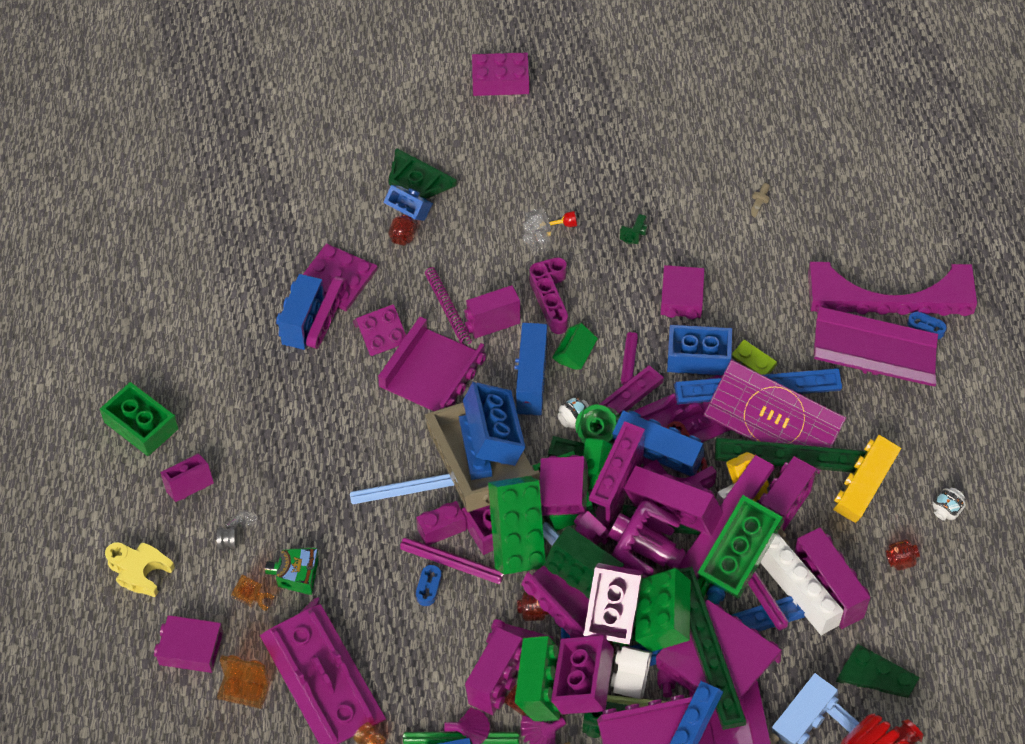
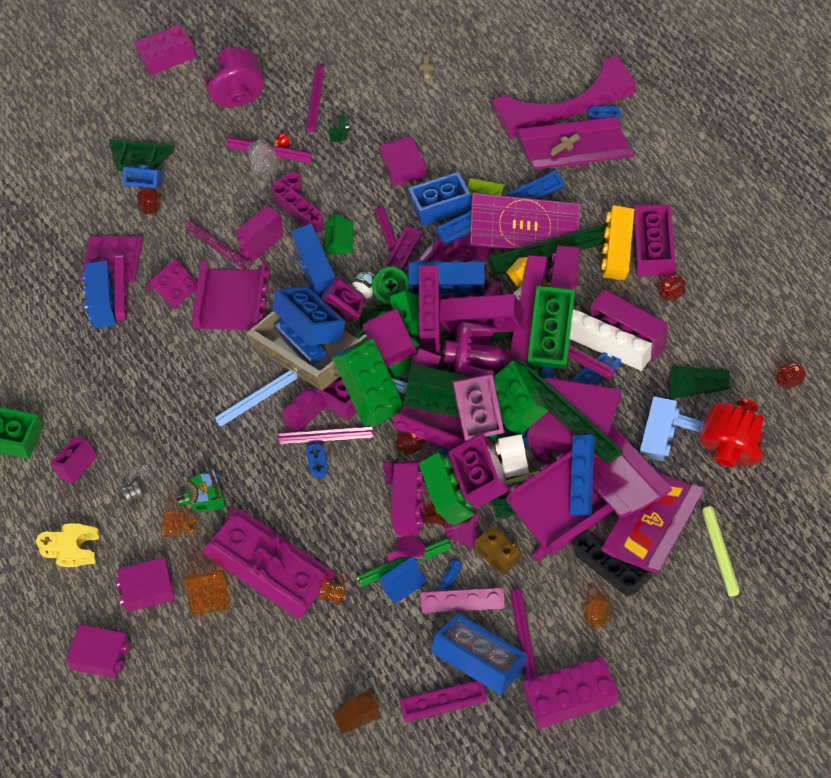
camera: 20 degrees left, 0 degrees up
head [932,488,966,520] -> none
none -> magenta brick [66,624,131,679]
none -> magenta piece [203,47,265,108]
none -> magenta axle [226,137,312,163]
none -> magenta axle [306,66,325,132]
none -> magenta slope [321,276,366,322]
none -> dark tan piece [551,134,580,156]
none -> magenta brick [633,204,675,277]
none -> clear red head [775,361,806,389]

